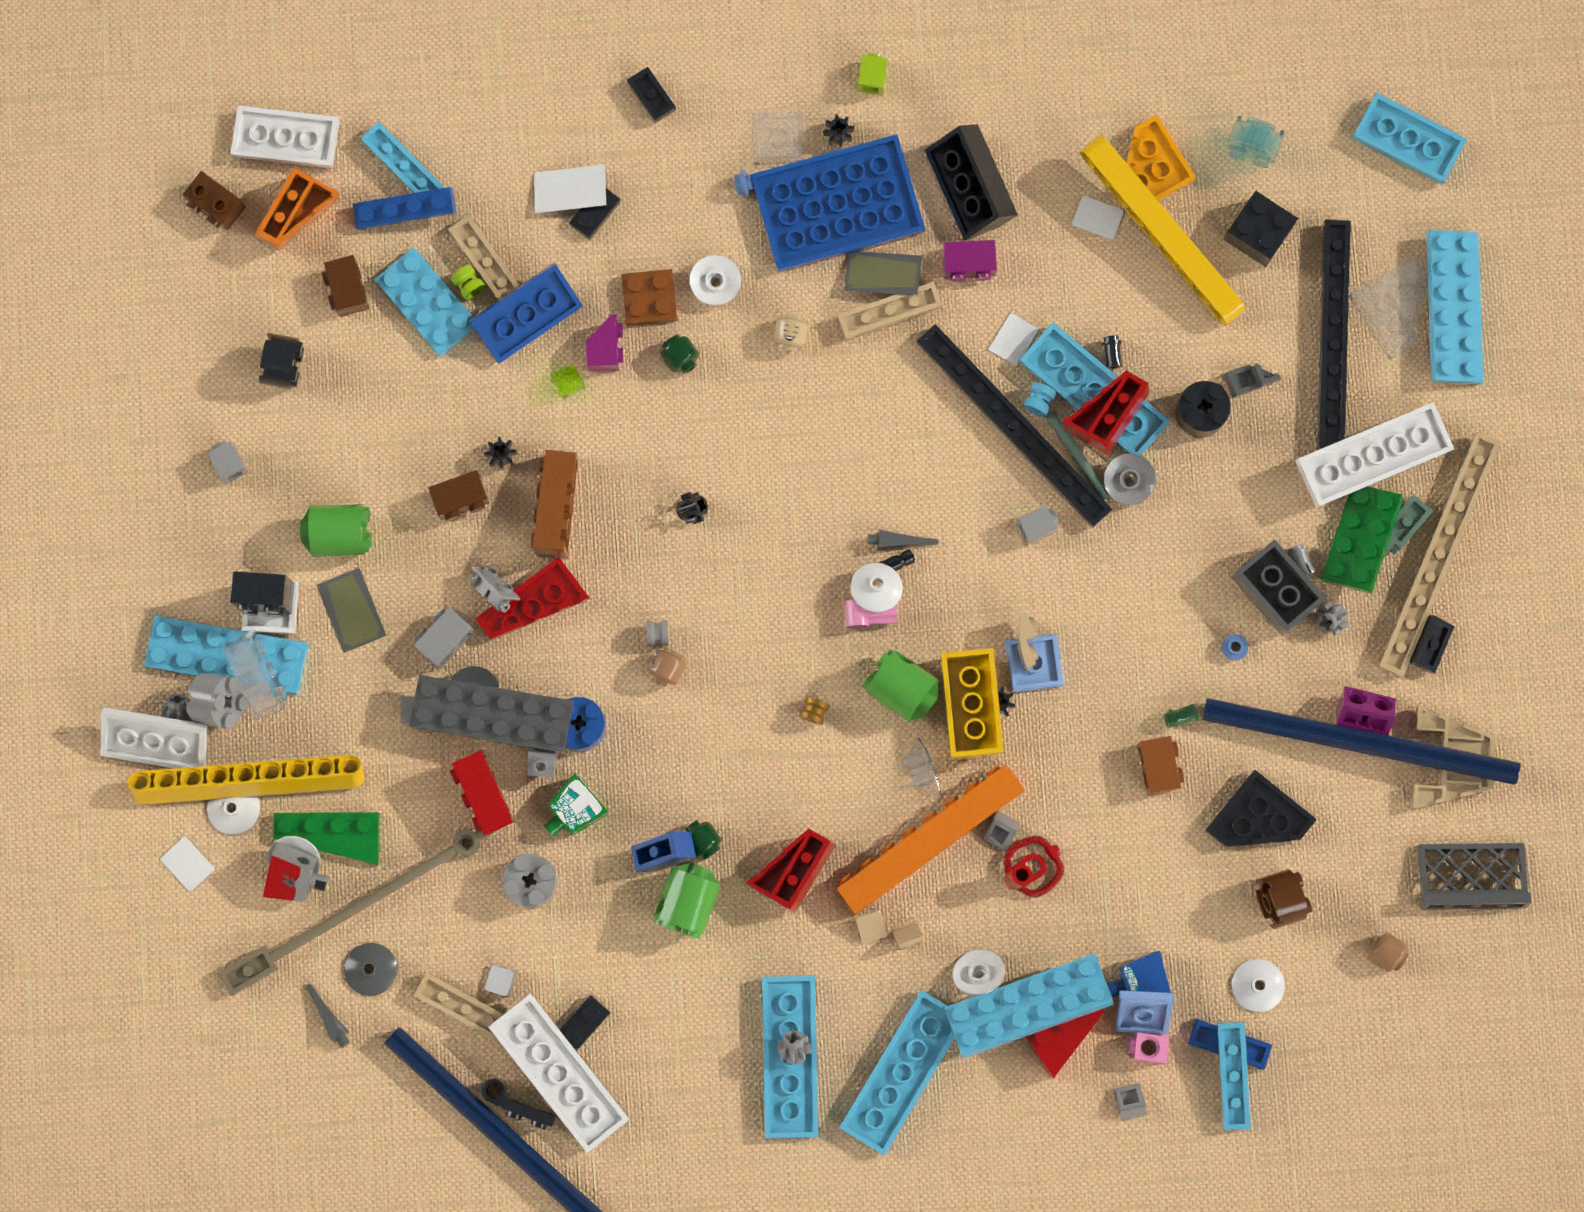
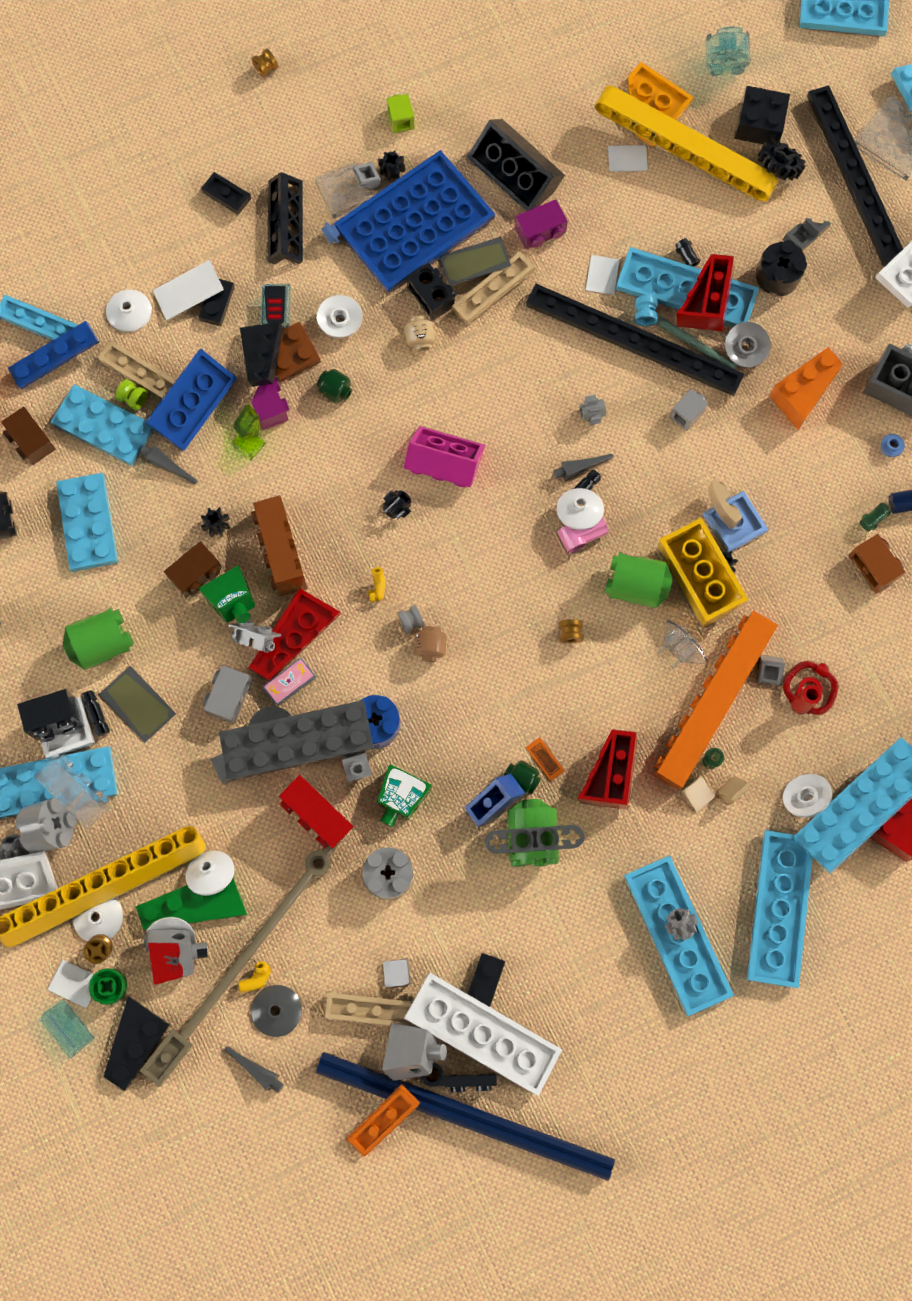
camera: 25 degrees left, 5 degrees down
none -> clear light blue slope [40,999,94,1059]
none -> medium azure plate [56,473,119,572]
none -> black axle [81,690,110,737]
none -> pearl gold wheel [84,934,113,964]
none -> green wheel [89,968,127,1005]
none -> black wing [103,996,171,1091]
none -> white dish [106,290,152,332]
none -> dark grey piece [140,445,198,484]
none -> white dish [185,851,235,896]
none -> green torso [199,566,255,624]
none -> clear neon green slope [233,404,260,439]
none -> yellow arm [238,961,271,993]
none -> black wing [240,321,284,387]
none -> slope [261,284,290,328]
none -> bright pink tile [263,658,316,706]
none -> black fence [268,172,303,264]
none -> orange tile [347,1084,420,1157]
none -> light grey slope [351,162,381,189]
none -> yellow arm [368,567,386,603]
none -> light grey torso [382,1023,447,1080]
none -> dark pink slope [404,426,485,488]
none -> black brick [406,262,456,321]
none -> dark grey beam [485,825,585,854]
none -> sticker [525,737,565,781]
none -> light grey gear [579,395,606,425]
none -> clear green pin [703,748,724,769]
none -> black gear [758,141,806,181]
none -> orange wedge [769,347,843,430]

